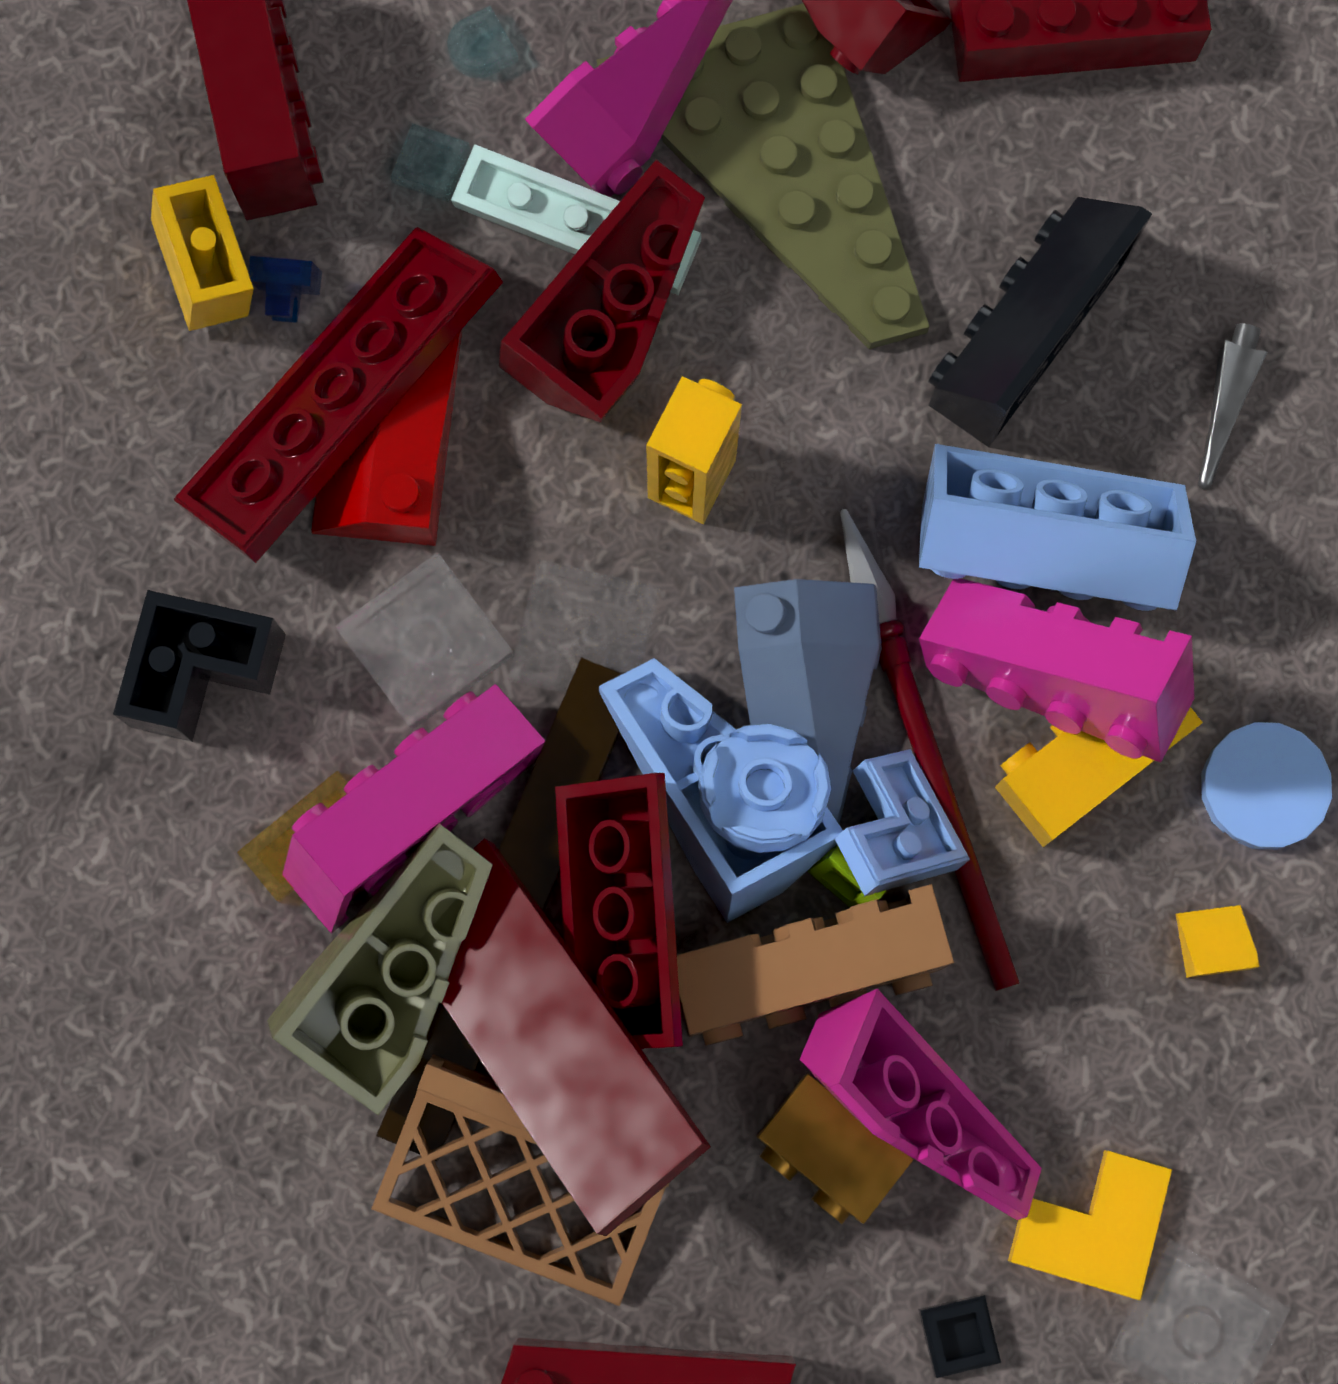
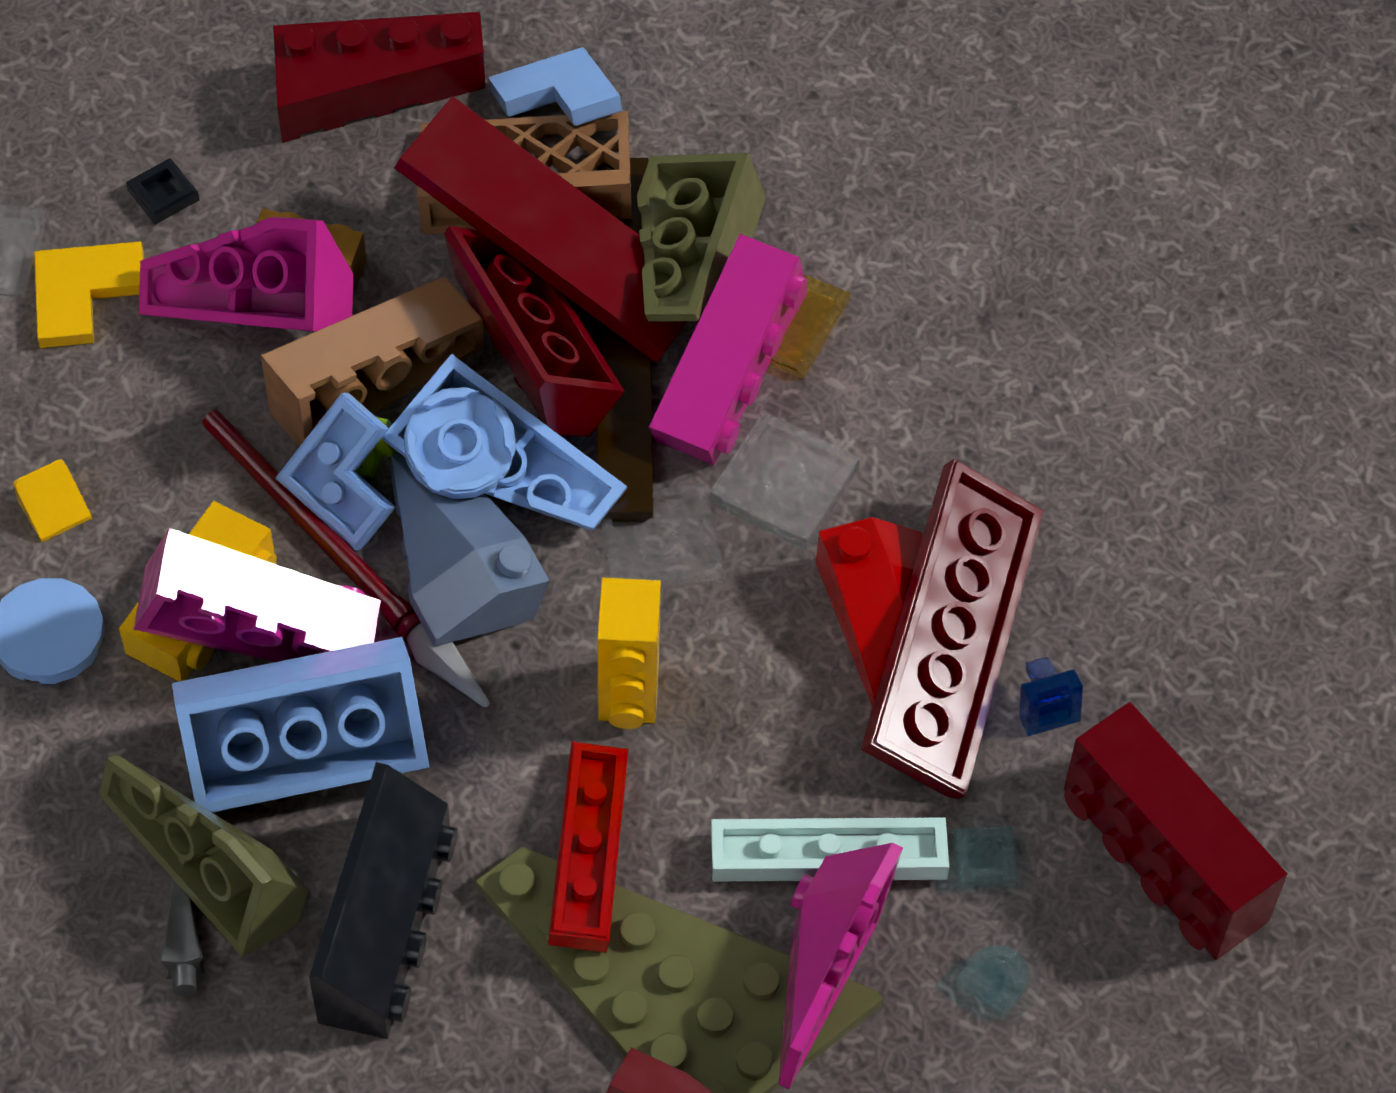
camera: 155 degrees right, 20 degrees down
black brick [113,590,286,742] -> none
yellow brick [151,175,254,331] -> none
dark red wedge [499,160,705,422] -> none
none -> olive wedge [99,754,309,957]
none -> light blue tile [488,47,622,126]
none -> red tile [547,741,629,953]

